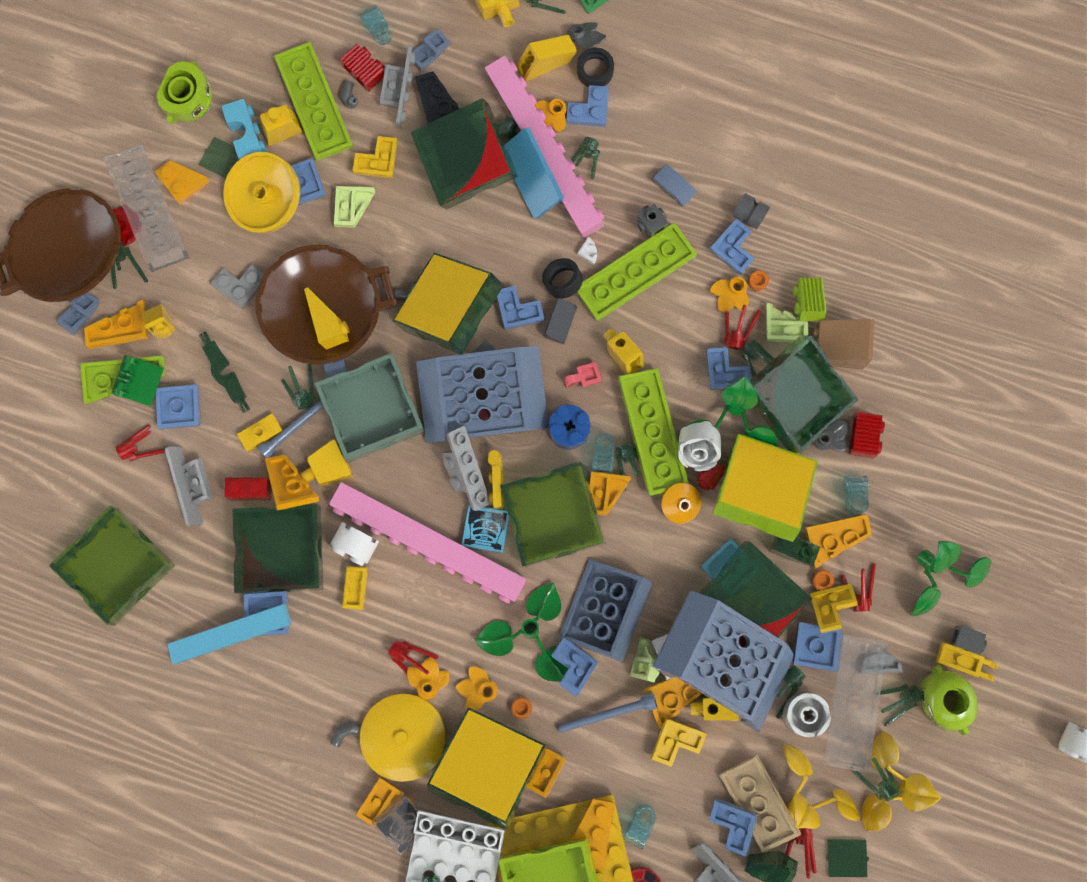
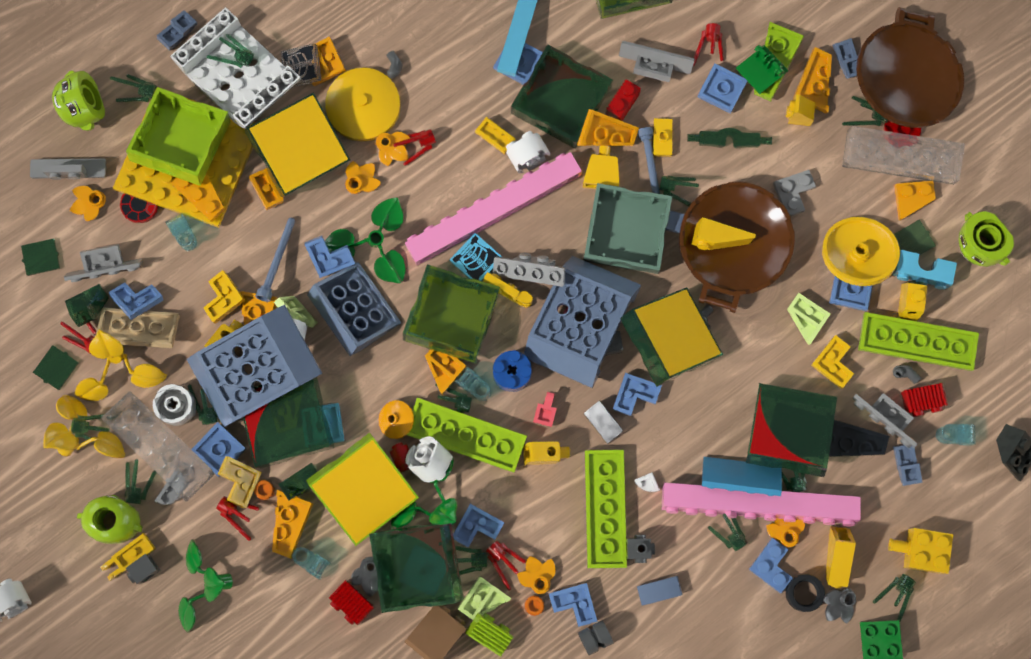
camera: 120 degrees right, 0 degrees up
clear plant [480,508,506,534] -> none
orange tile [511,697,532,719] -> none
black tyre [542,258,583,299] -> none

